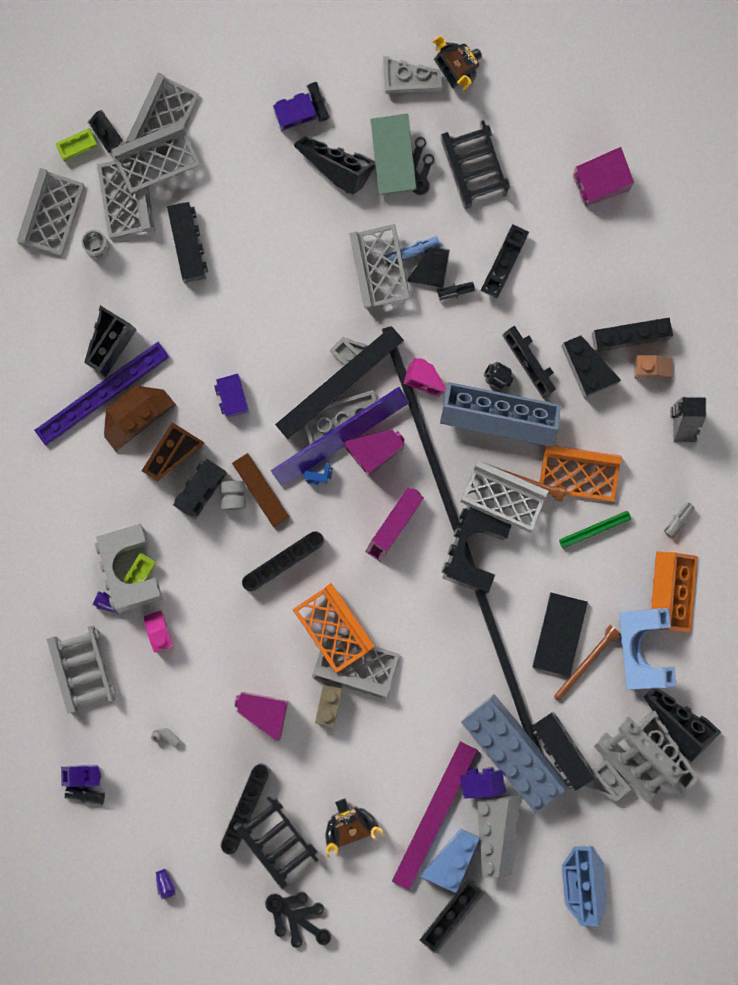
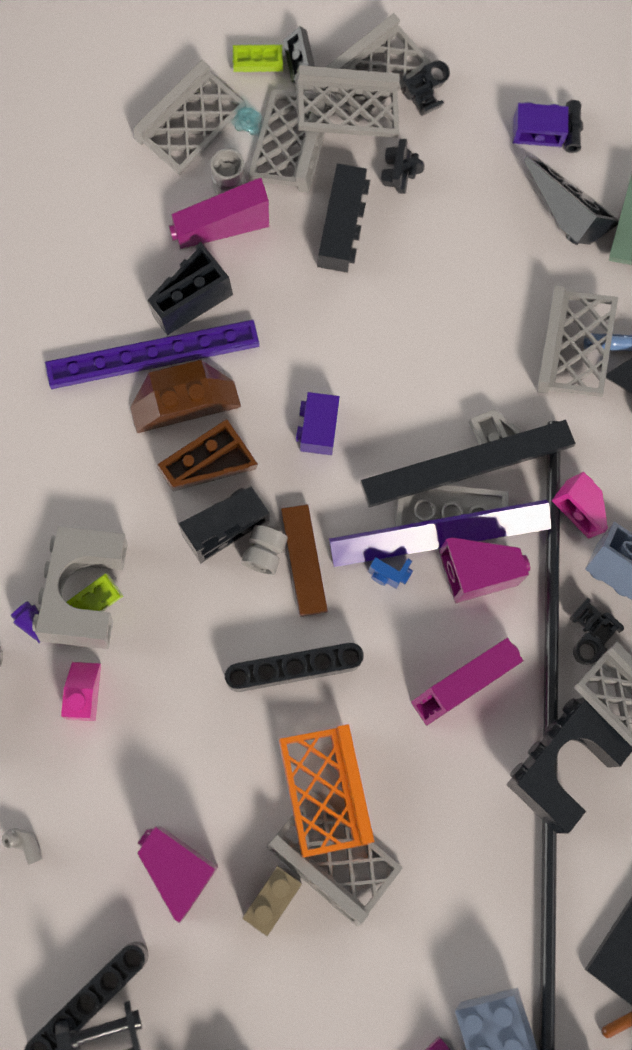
camera: 15 degrees right, 10 degrees down
none -> magenta slope [169,178,269,249]
none -> clear light blue plate [234,108,262,135]
none -> black hips [381,139,425,194]
none -> black piece [399,60,450,116]
none -> black piece [569,598,624,665]

